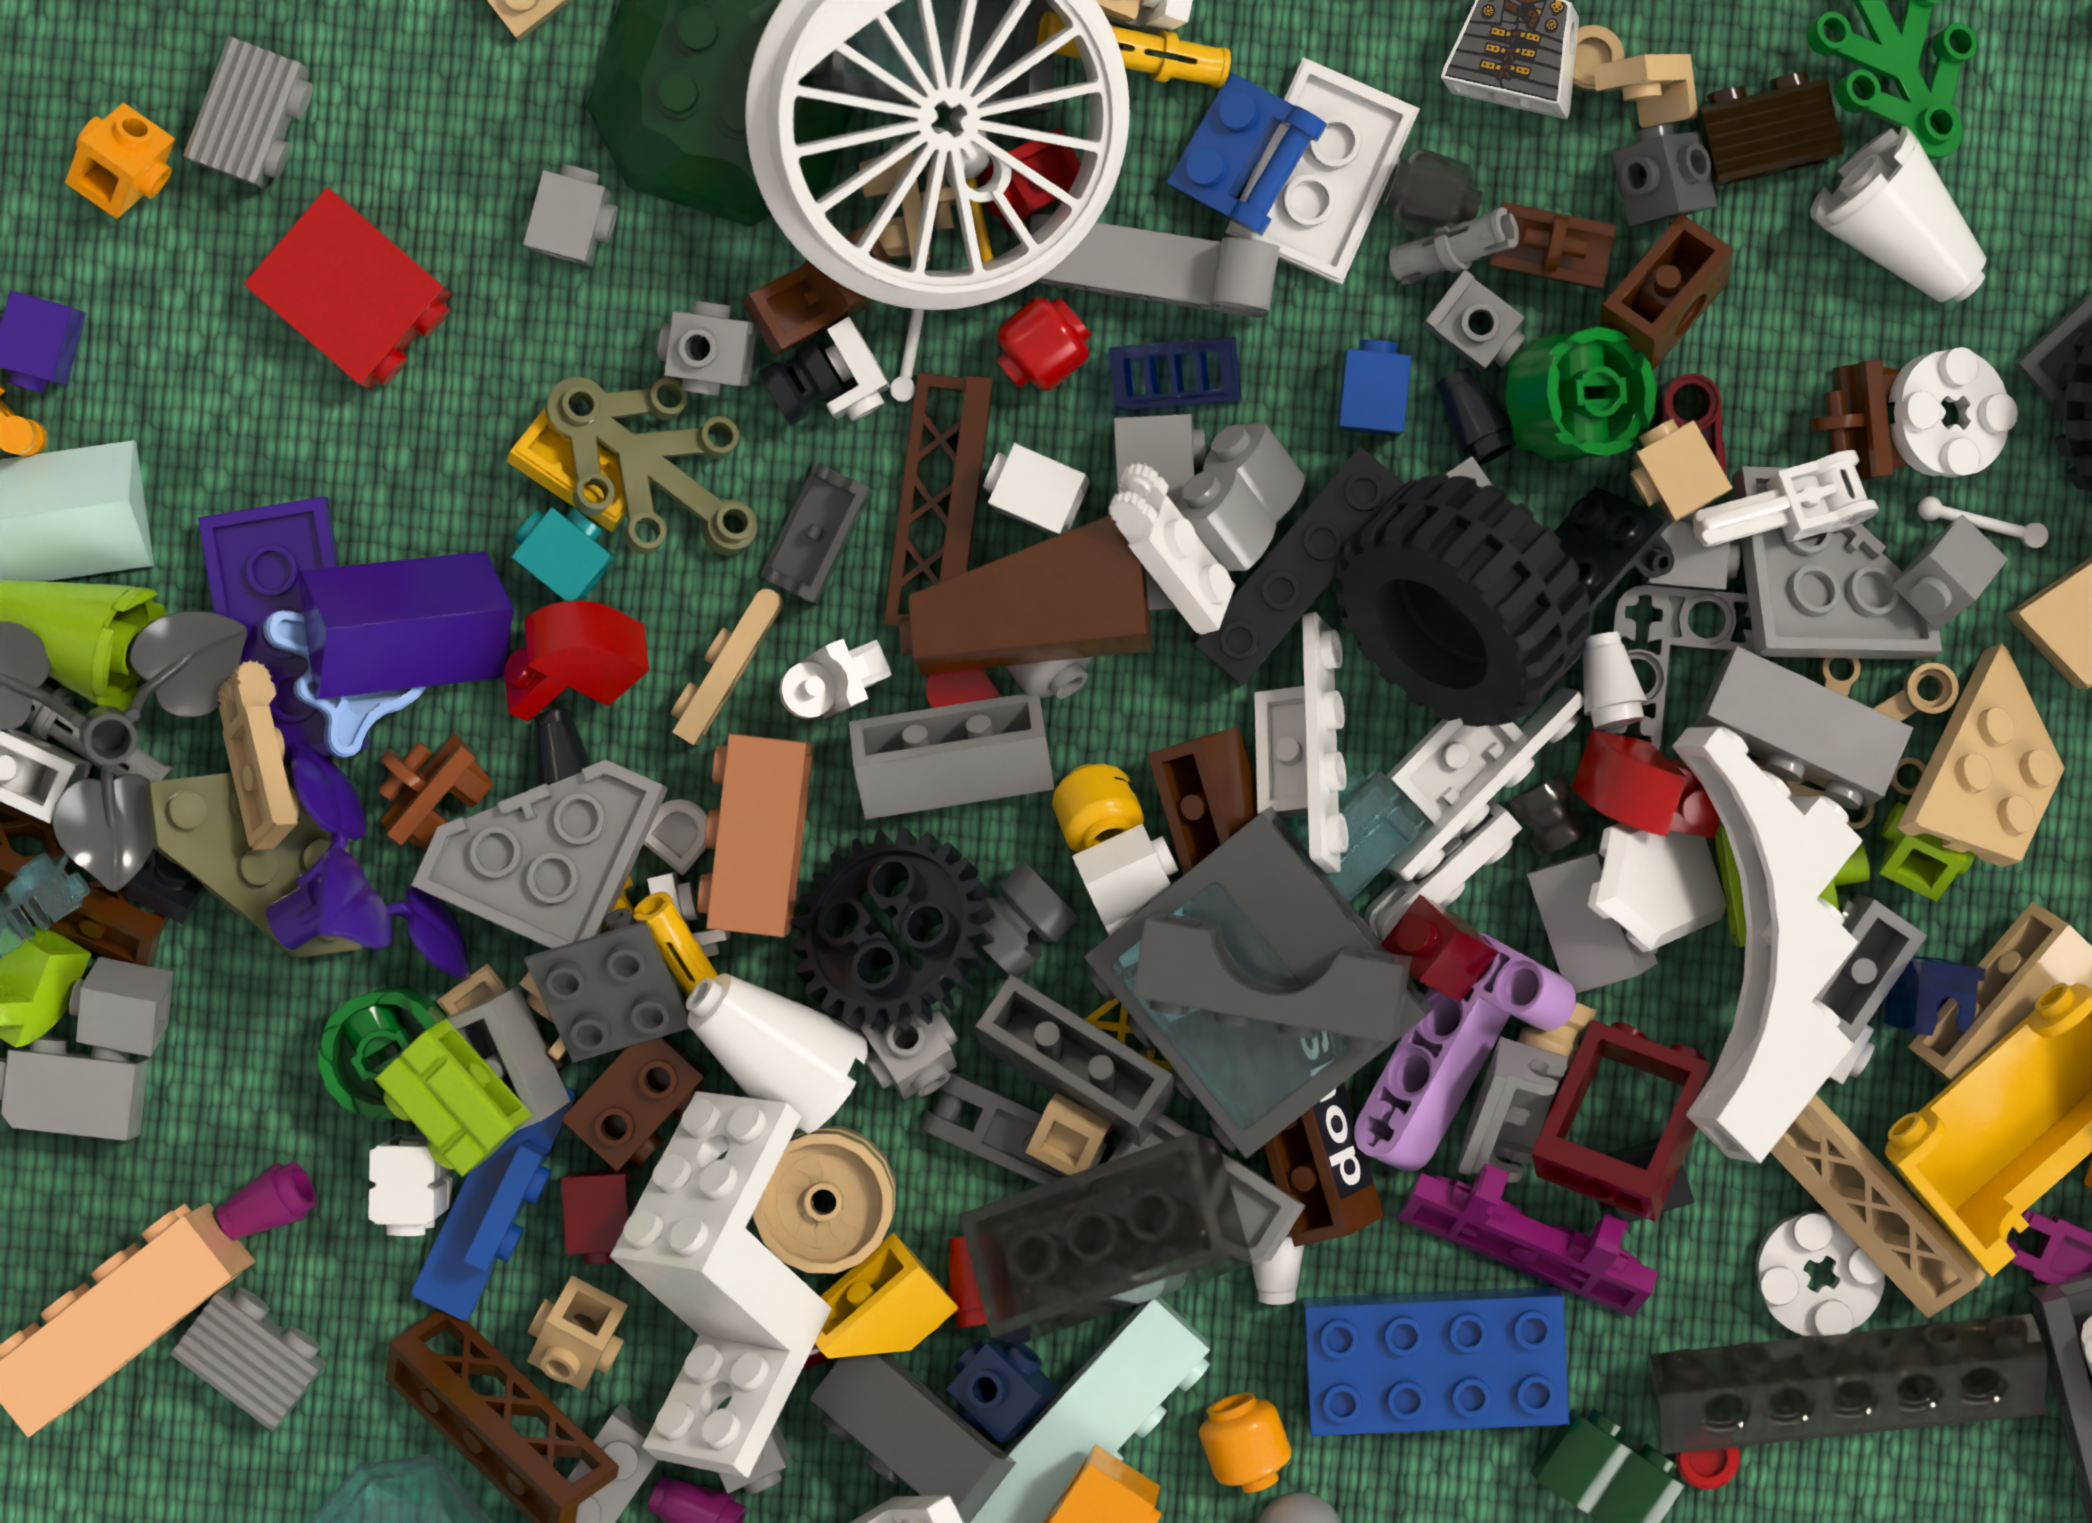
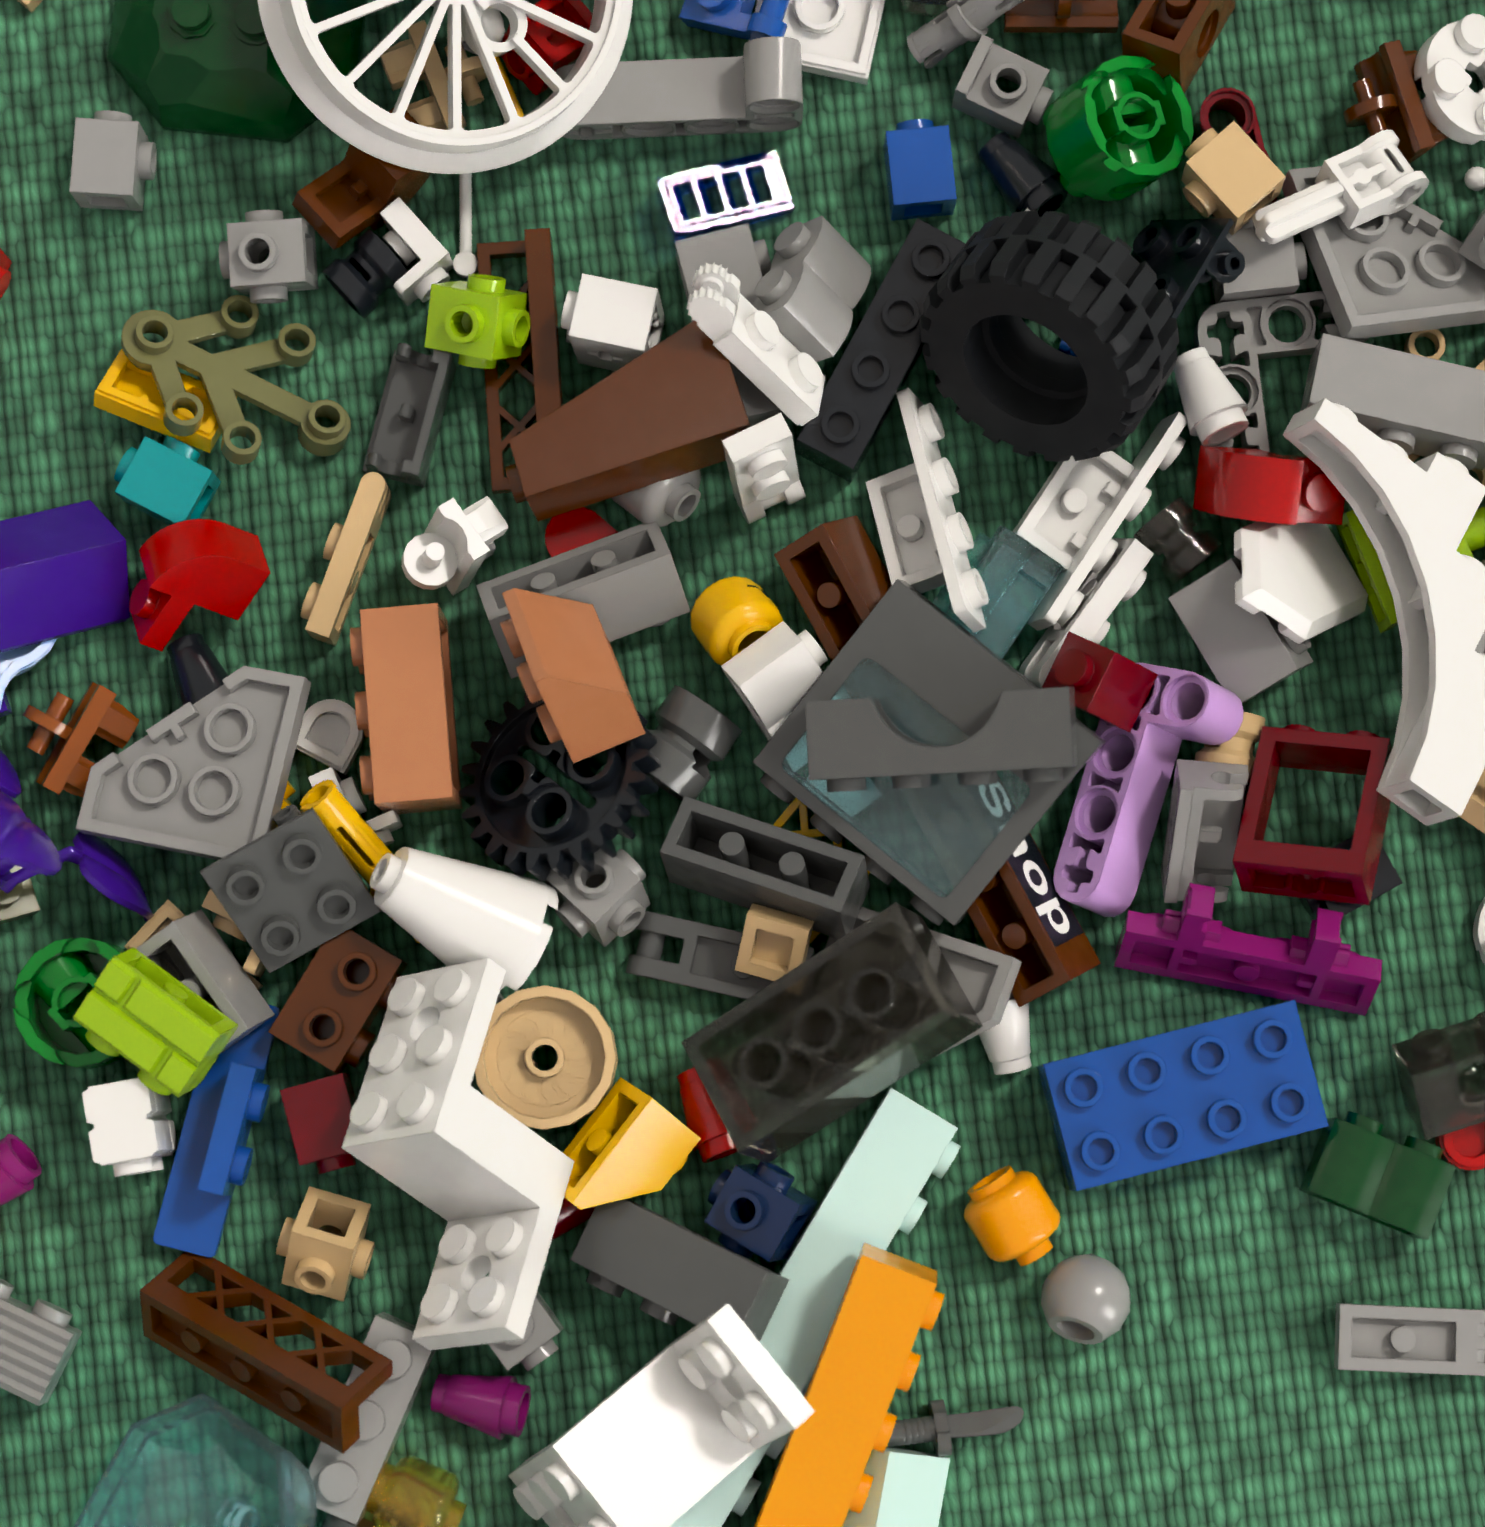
camera: 10 degrees left, 5 degrees down
red head [995,297,1092,392] -> none
none -> lime brick [424,274,530,369]
none -> nougat slope [500,588,646,764]
none -> white plate [722,413,806,524]

